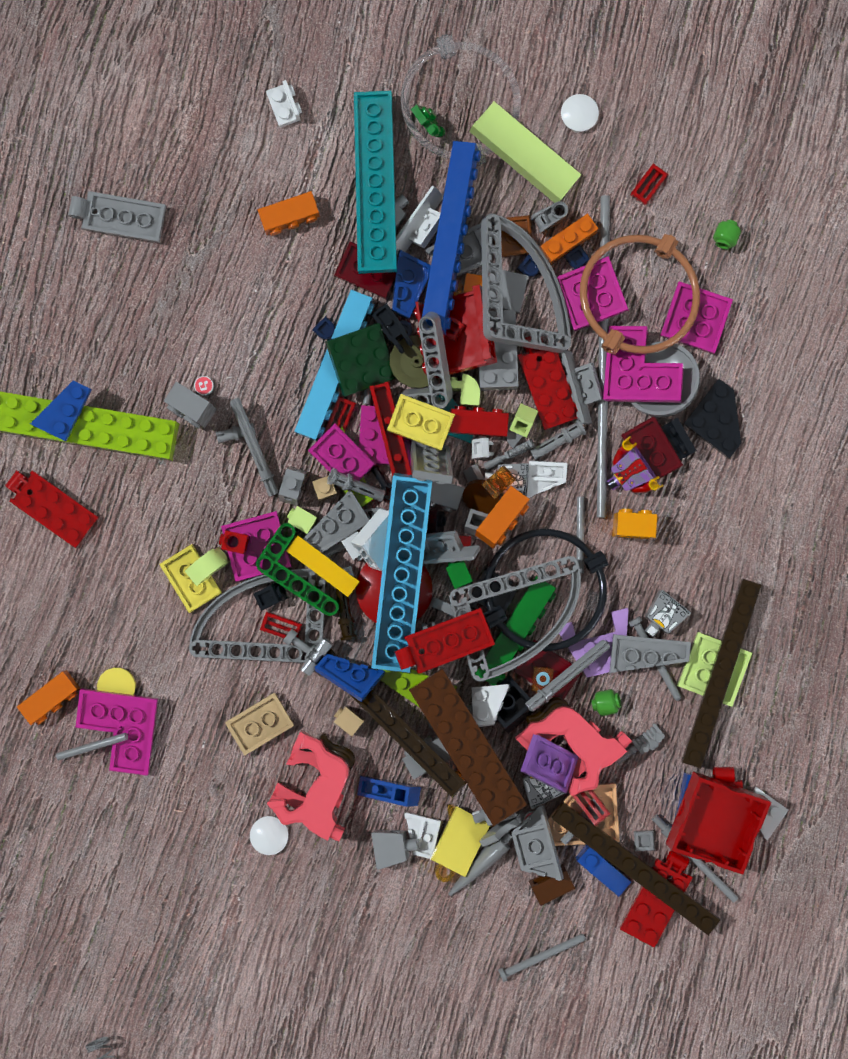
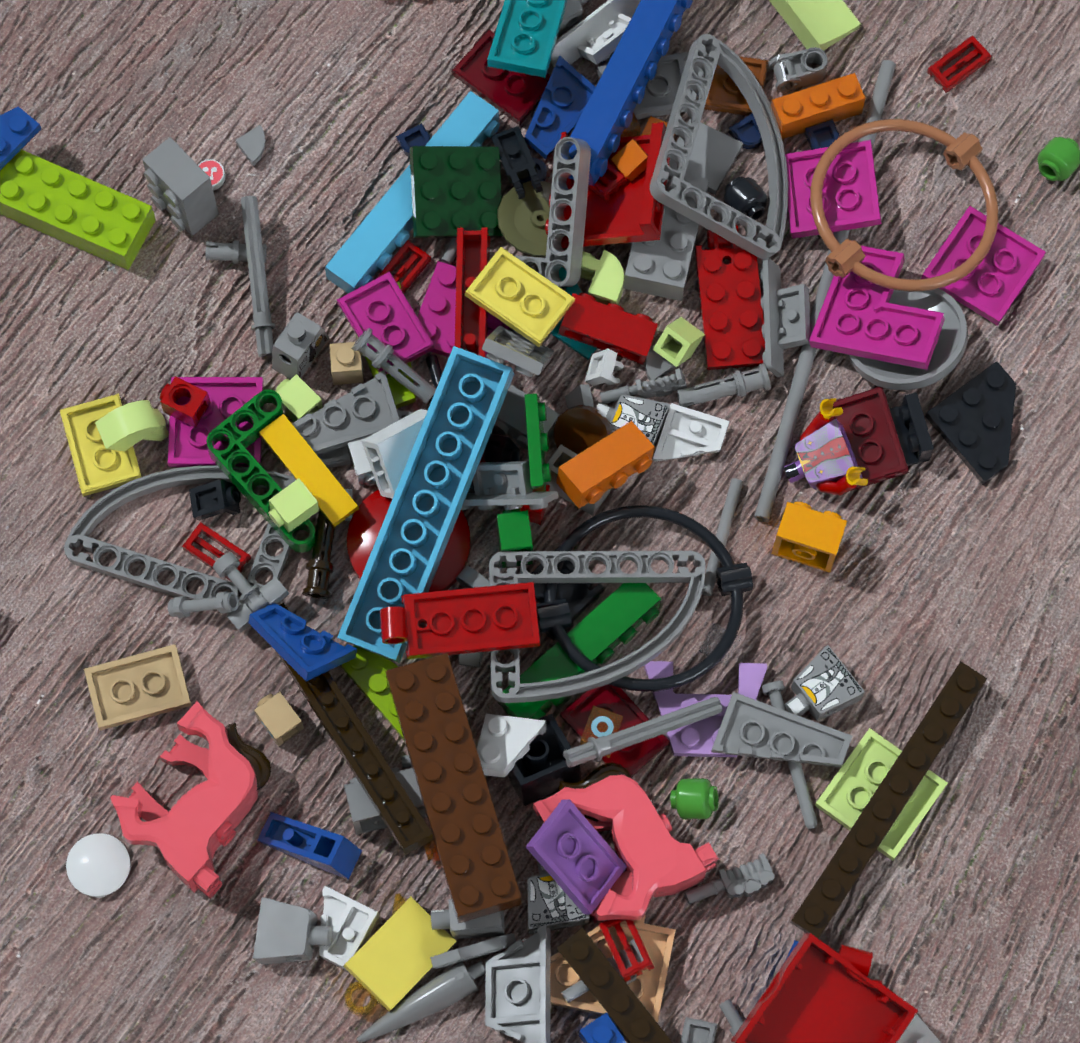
camera: 15 degrees right, 15 degrees down
clear orange bracket [482,466,516,499] -> none
none -> light grey bar [168,591,239,618]
none -> light grey tile [236,125,266,166]
none -> yellowish green brick [268,478,319,532]
none -> green wing [525,394,551,492]
none -> orange tile [611,139,648,182]
none -> black head [723,177,768,220]

